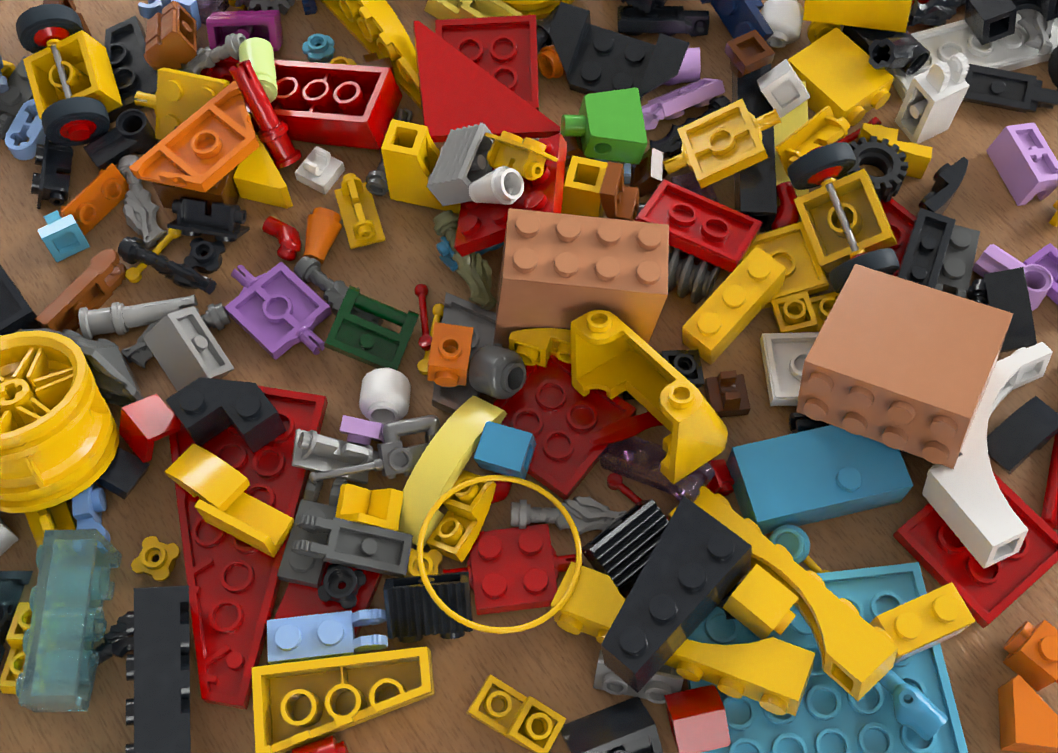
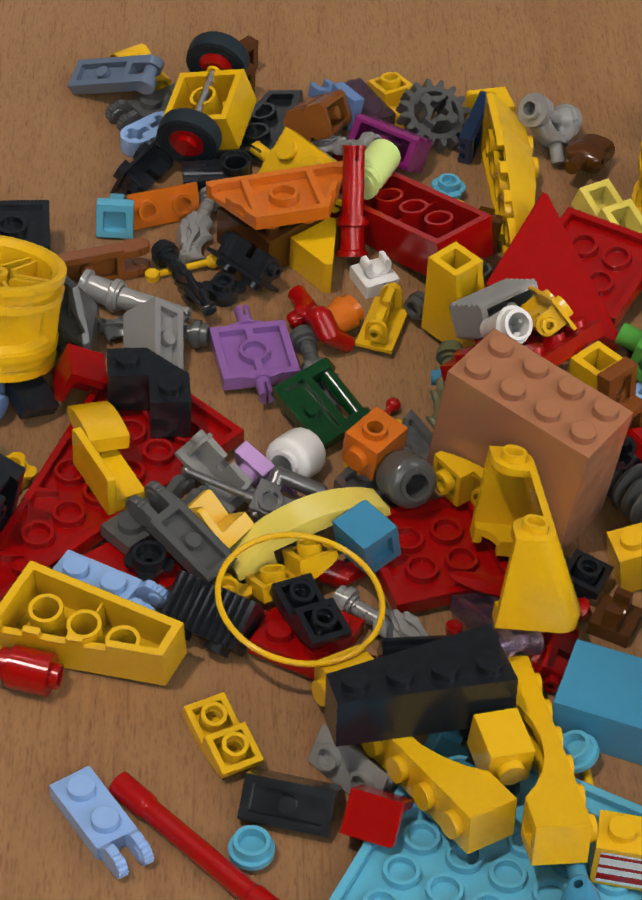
camera: 30 degrees right, 20 degrees down
none -> black slope [269,573,352,649]
none -> red arm [305,306,355,353]

